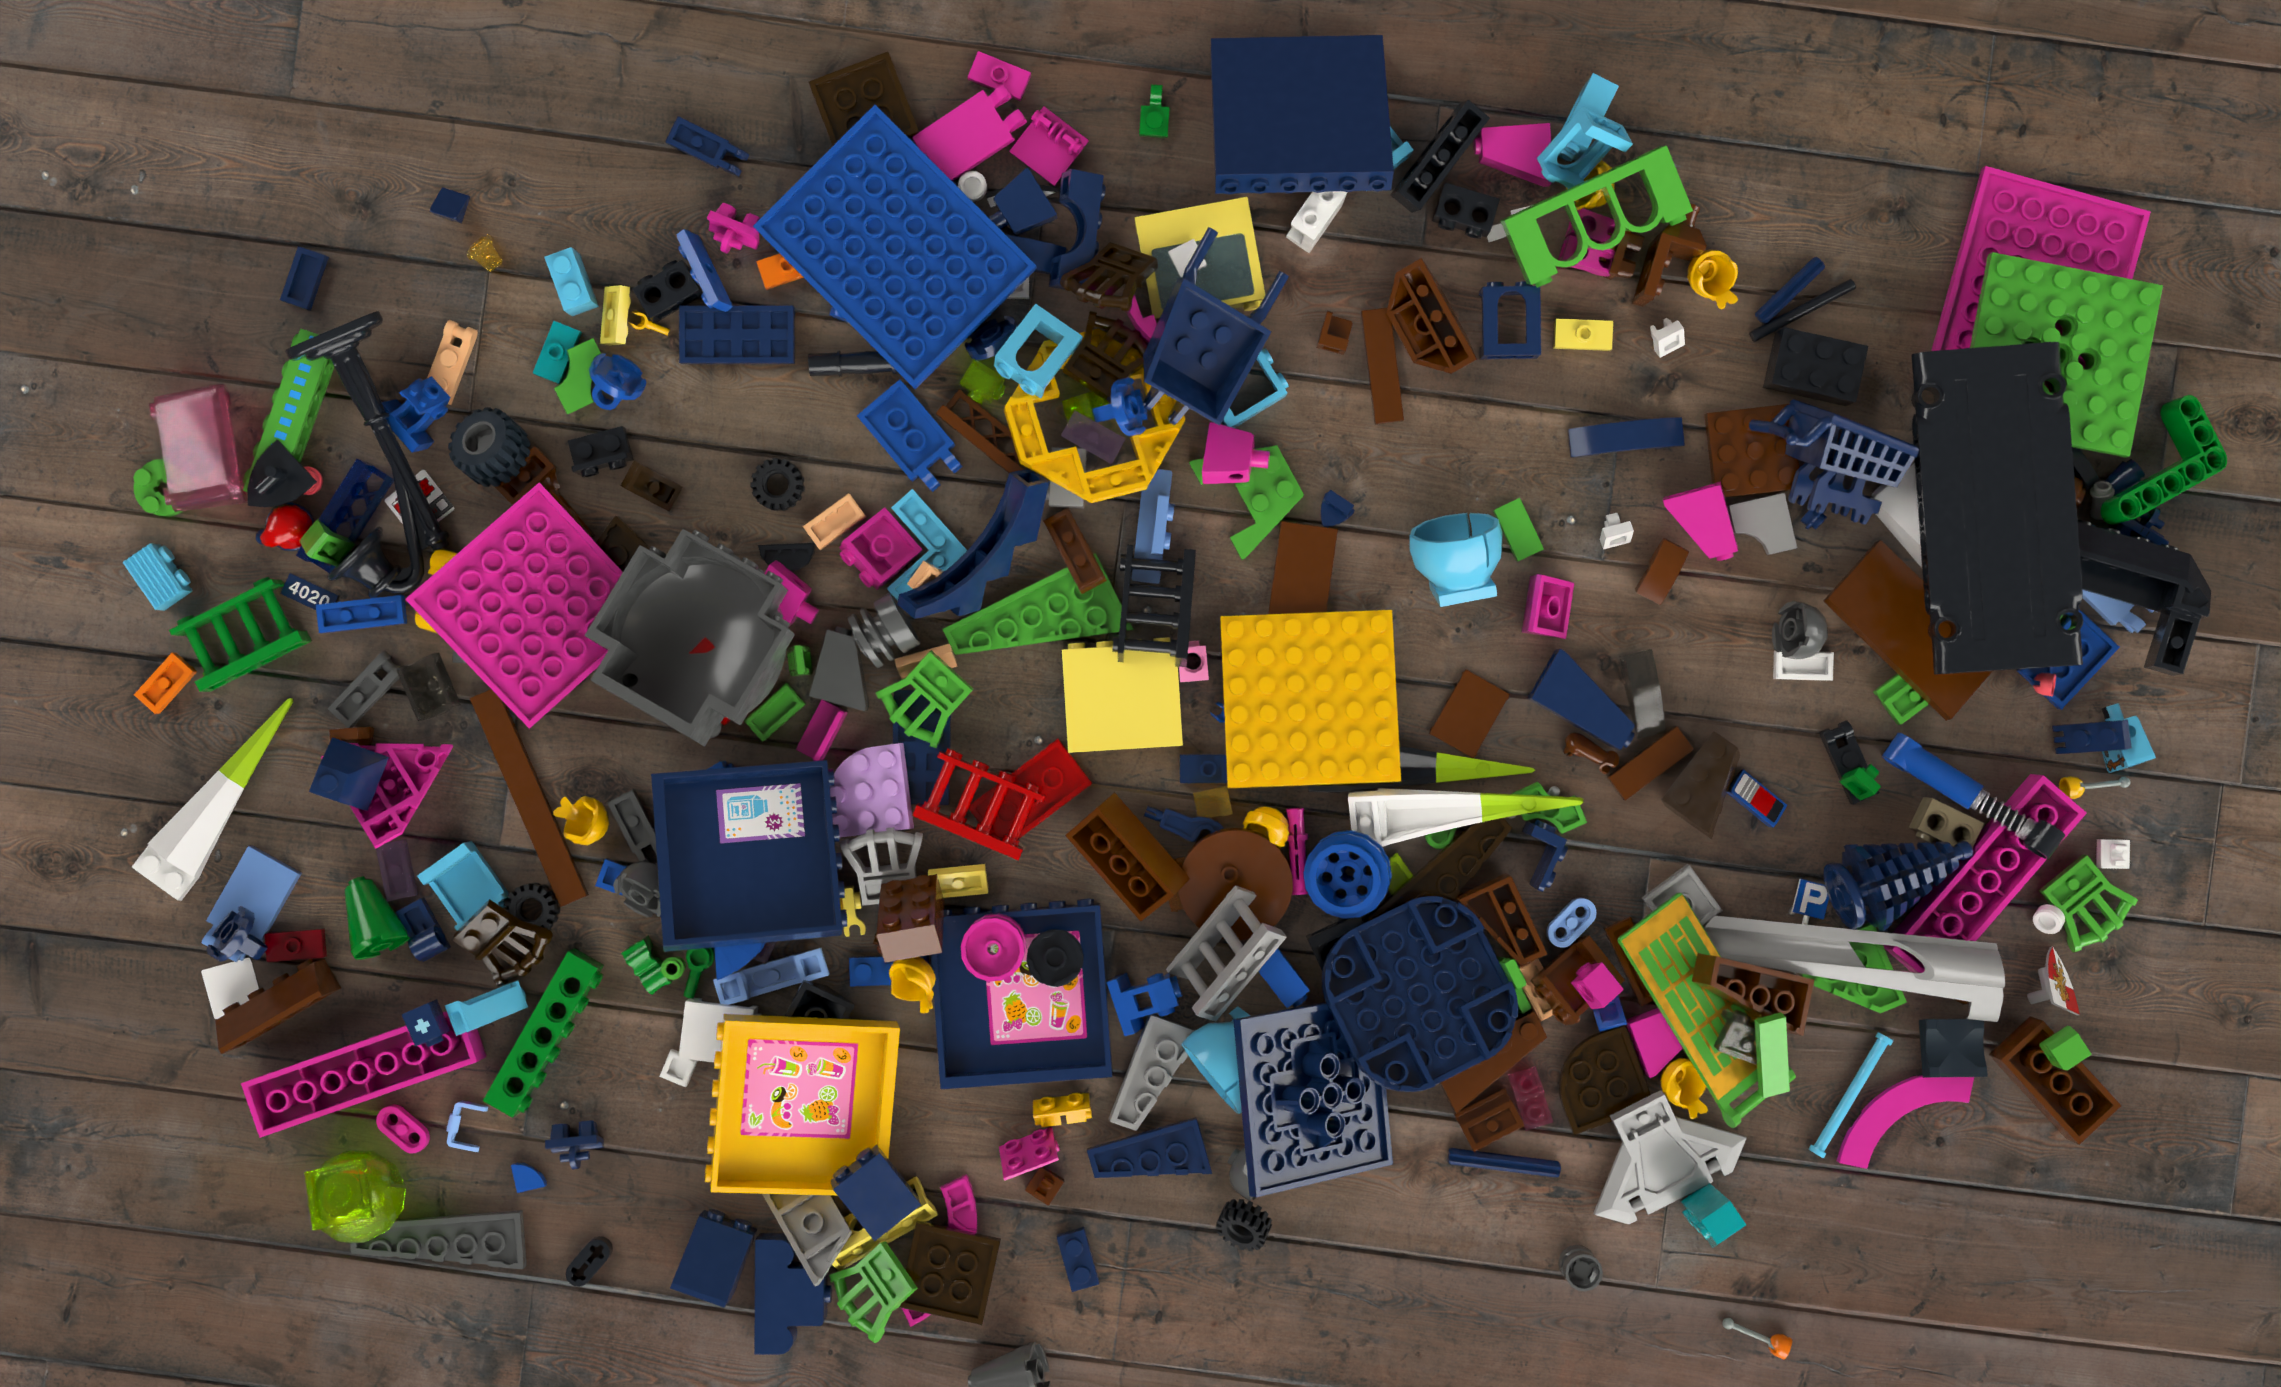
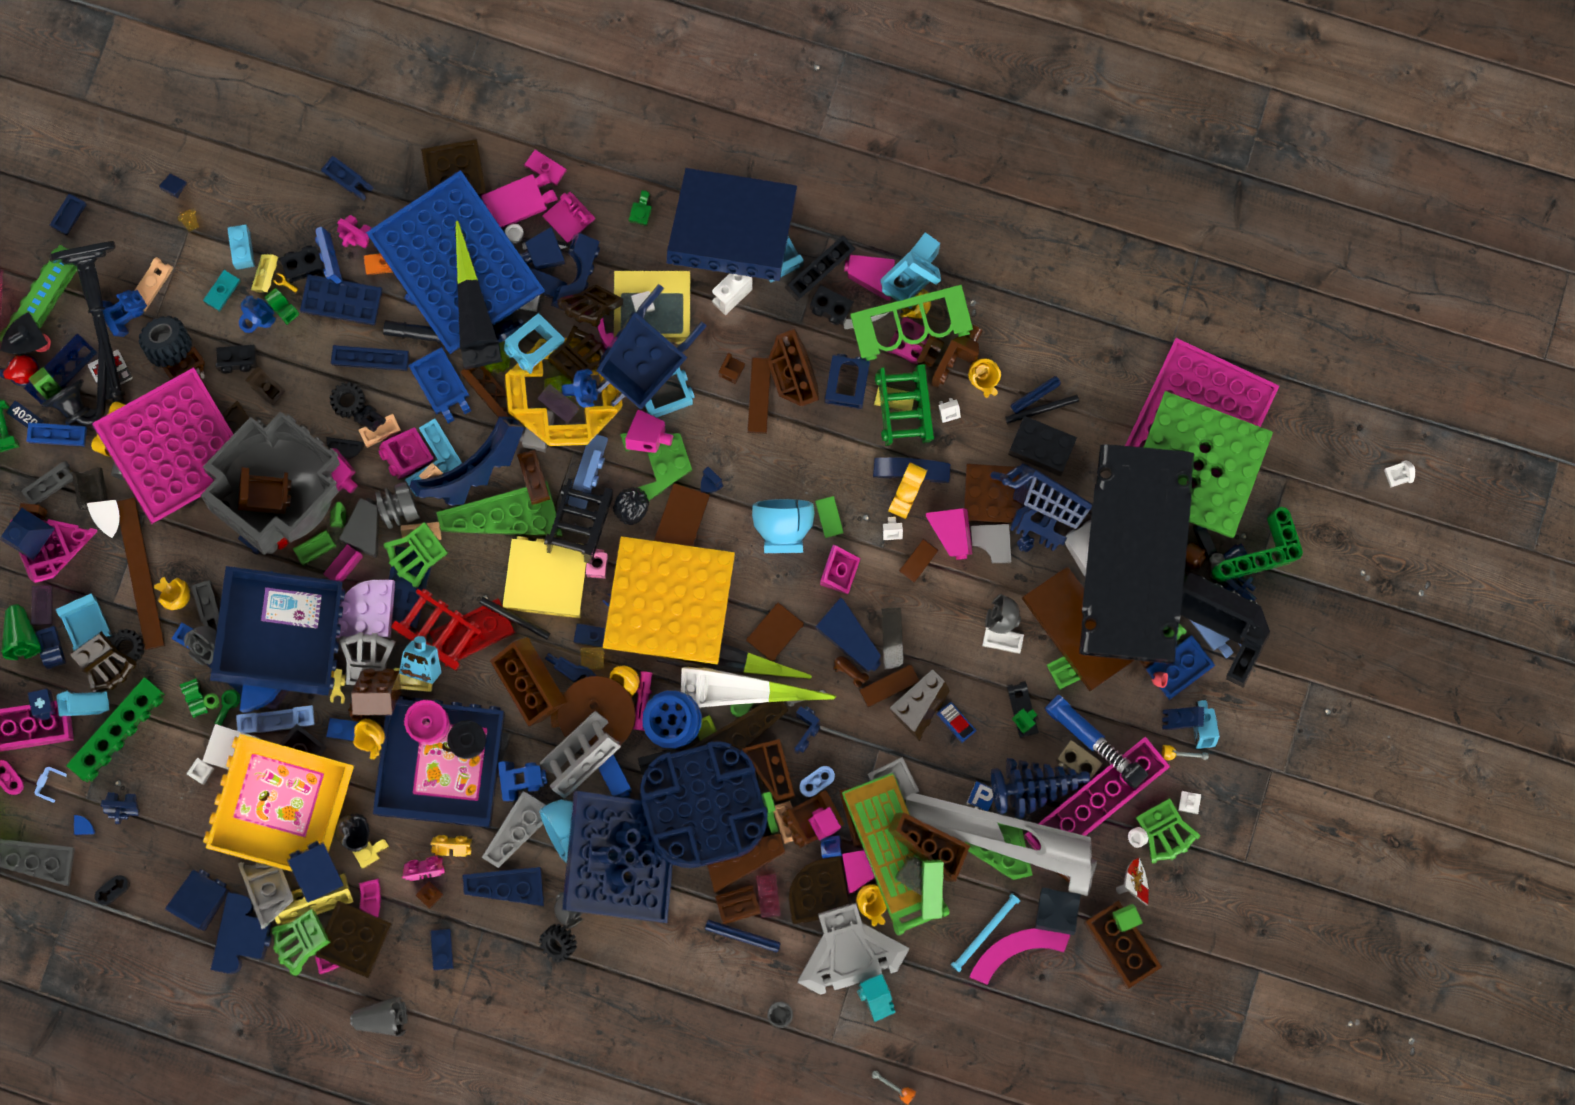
camera: 10 degrees right, 10 degrees down
bright green tile [554,338,601,415] -> none
bright green tile [1512,782,1587,834] -> none
none -> white sticker [87,500,120,538]
none -> reddish brown panel [238,467,291,514]
none -> green leg [264,288,300,325]
none -> dark blue plate [331,345,409,371]
none -> black hair [335,813,370,852]
none -> light yellow plate [353,839,389,869]
none -> black piece [354,405,386,432]
none -> medium azure torso [399,636,441,684]
none -> black plate [455,220,502,370]
none -> black bar [479,597,551,640]
none -> black hair [613,487,649,525]
none -> green fence [875,364,934,446]
none -> yellow piece [888,462,928,519]

